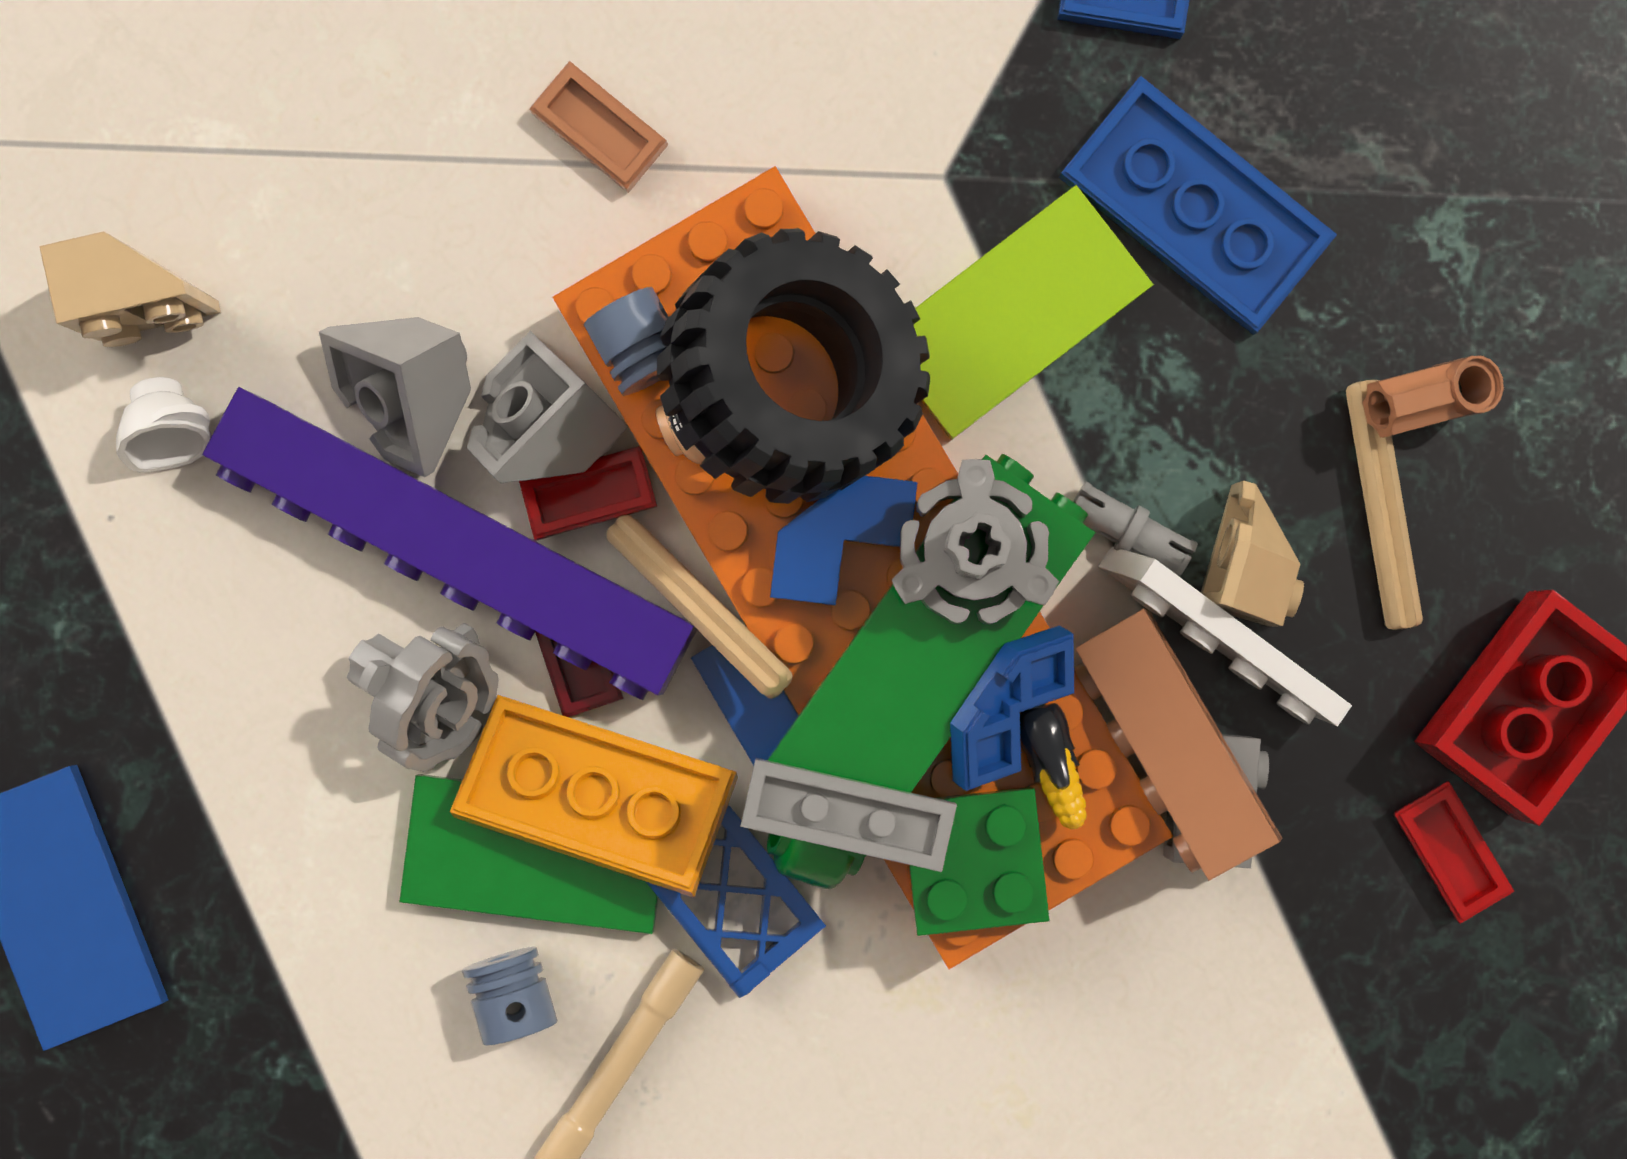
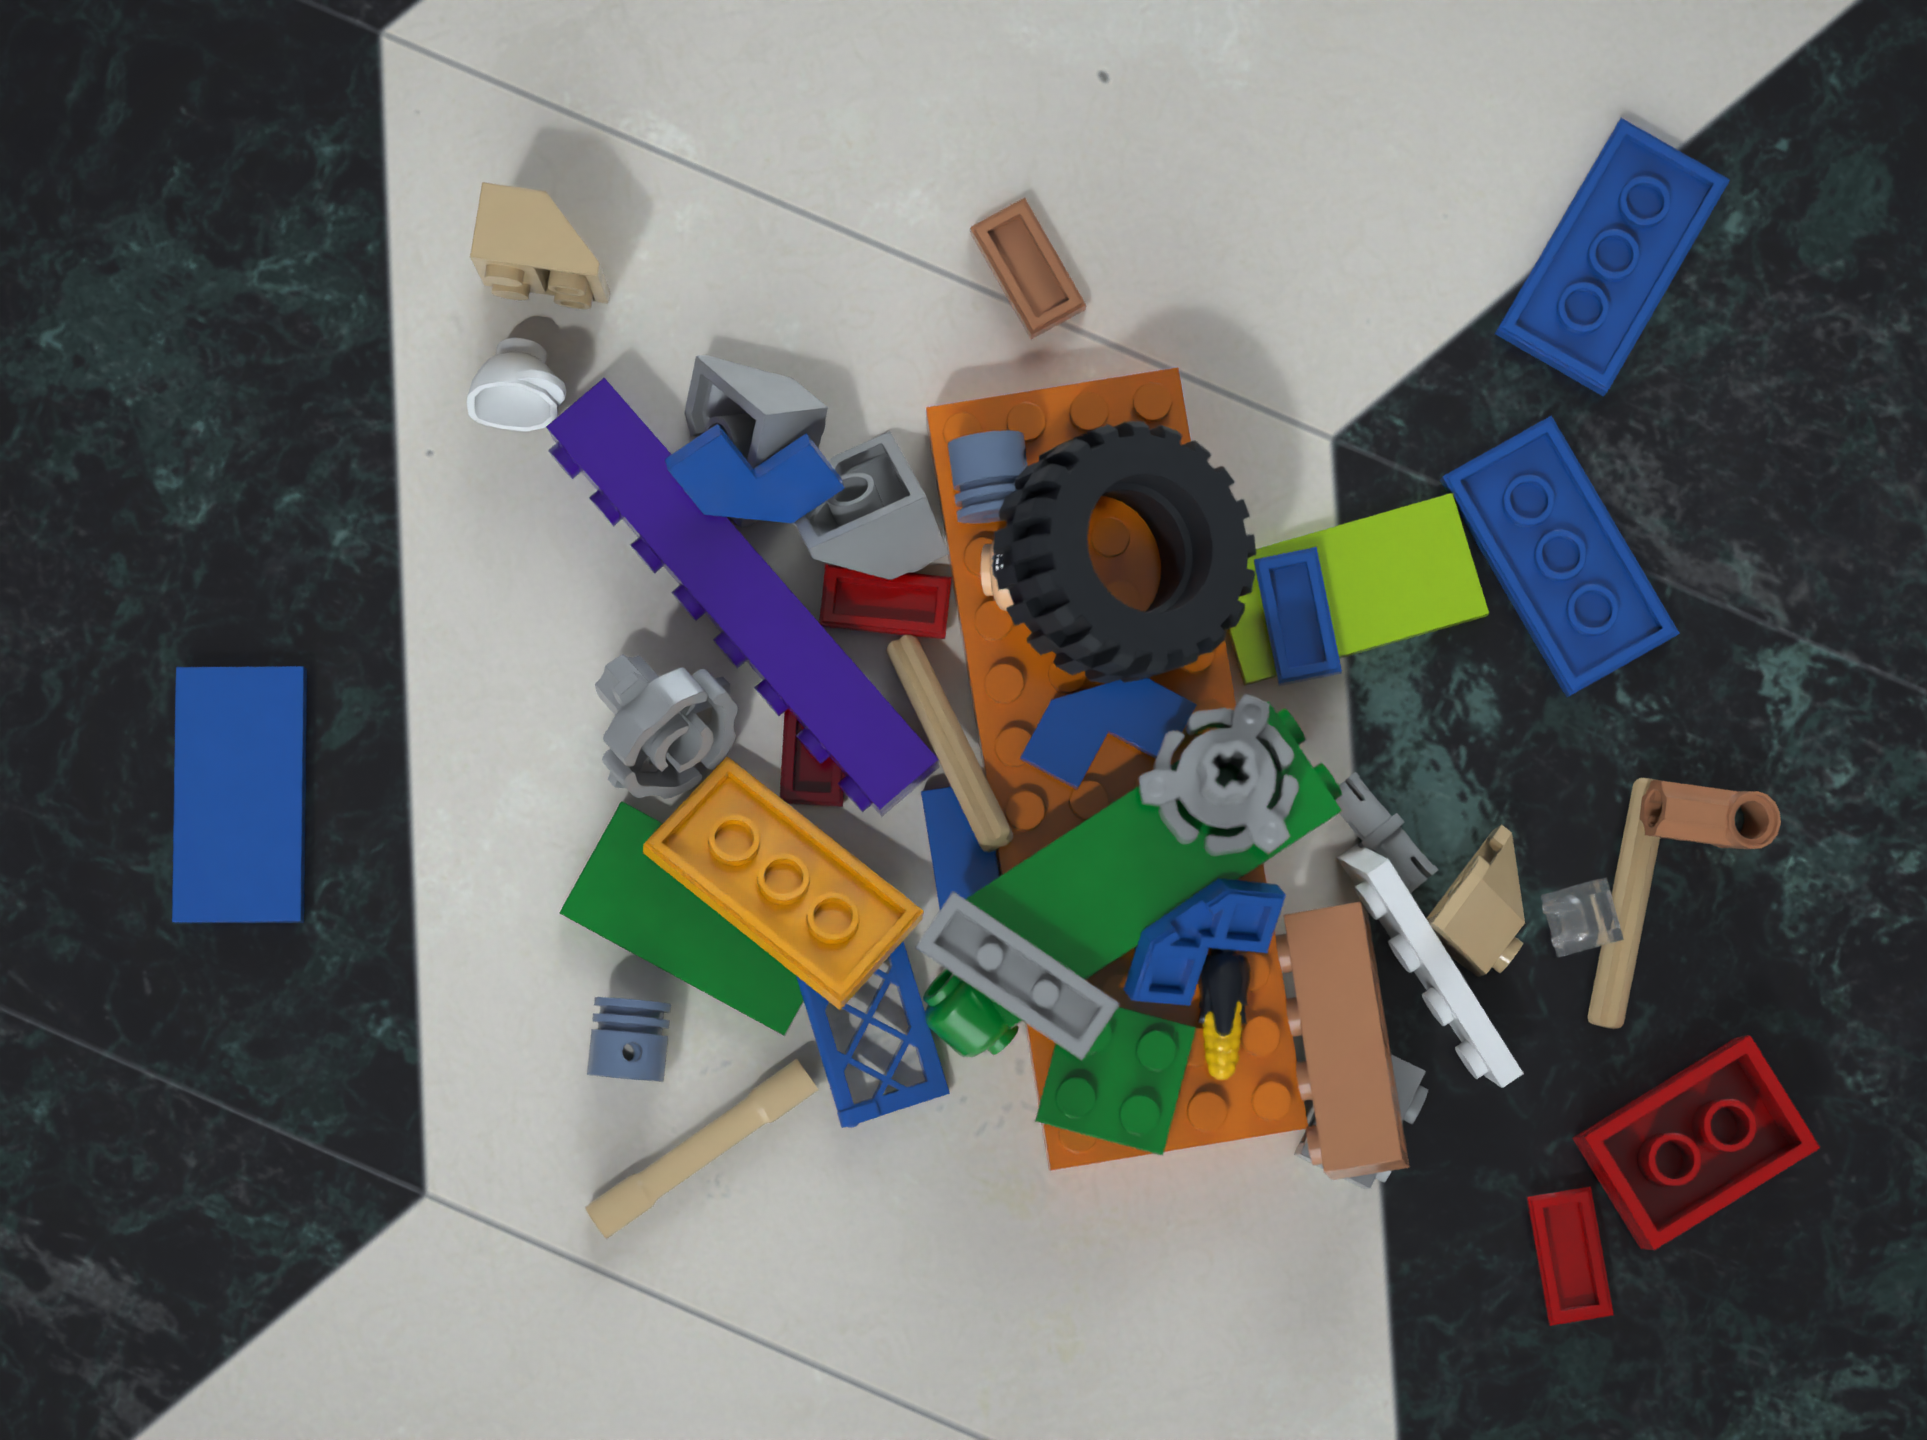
camera: 15 degrees right, 5 degrees down
none -> blue tile [665,424,845,523]
none -> blue tile [1254,547,1342,686]
none -> clear tile [1541,878,1624,957]

